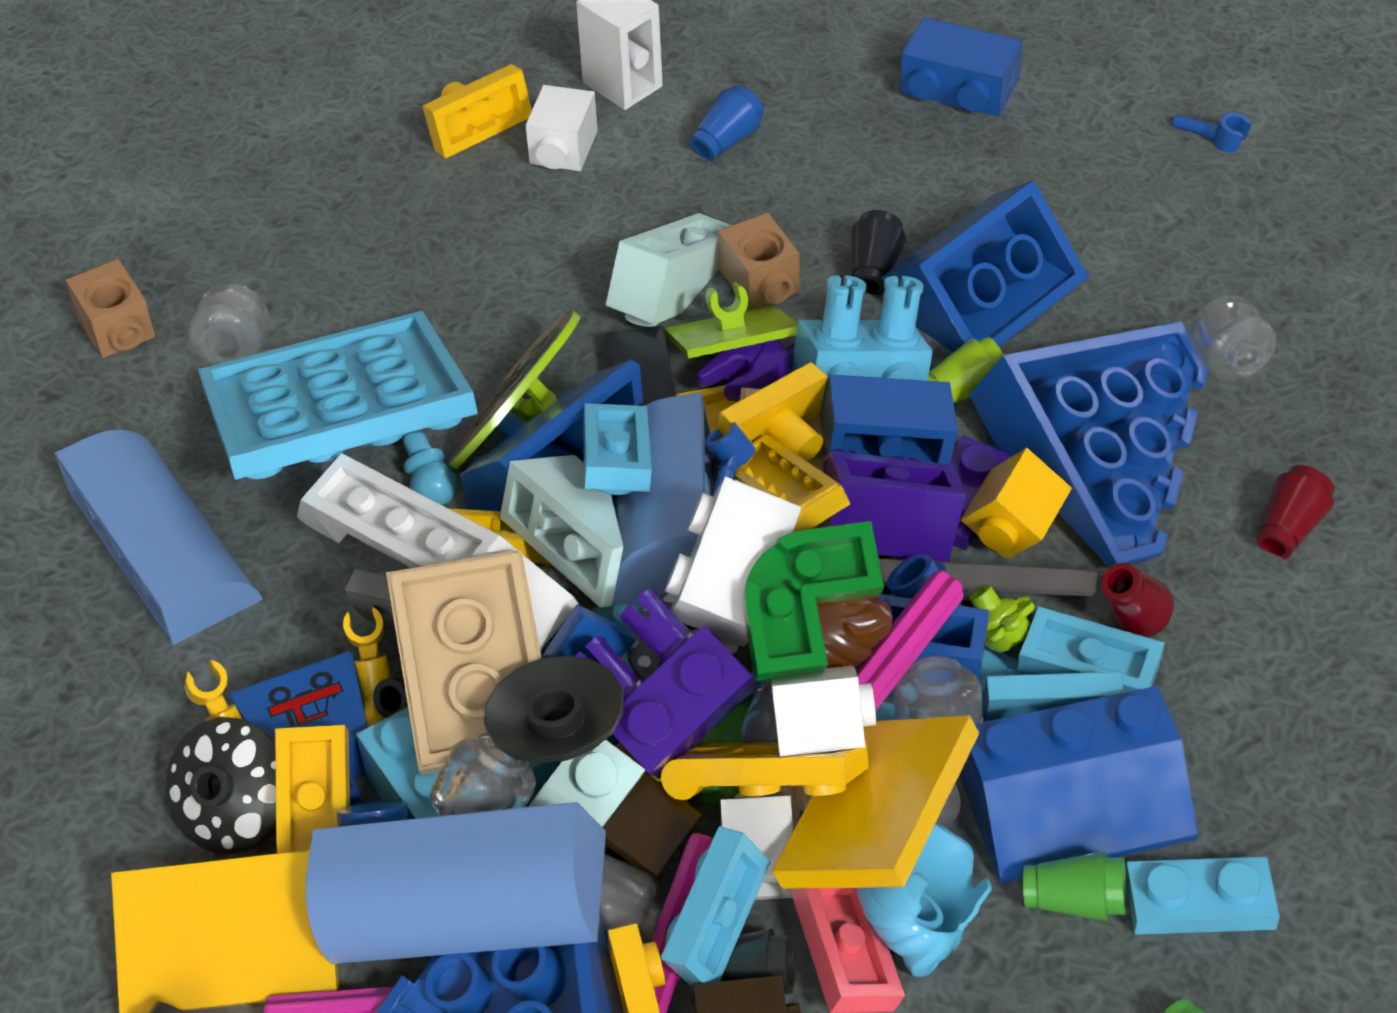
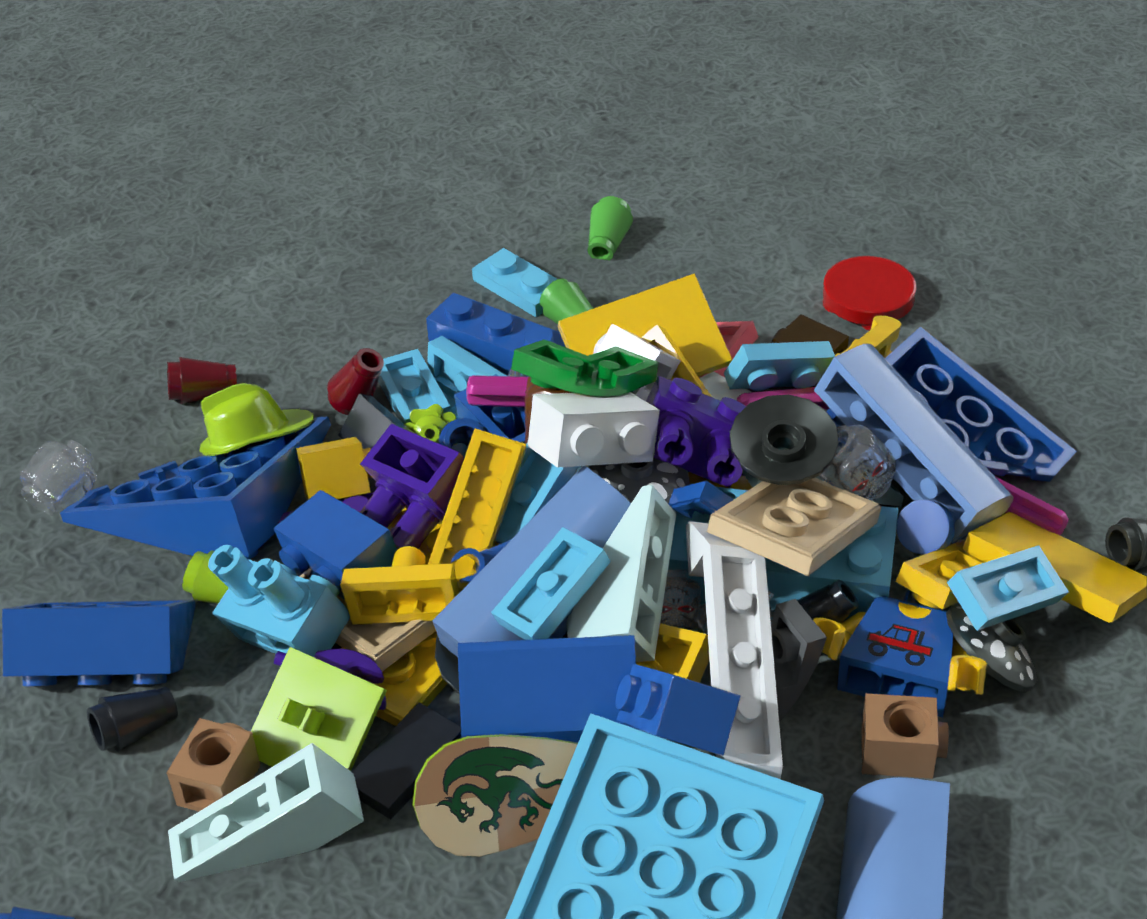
camera: 135 degrees left, 5 degrees down
none -> lime piece [199,383,314,456]
none -> blue brick [616,664,741,756]
none -> medium nougat brick [862,693,949,779]
none -> medium azure plate [947,545,1069,631]

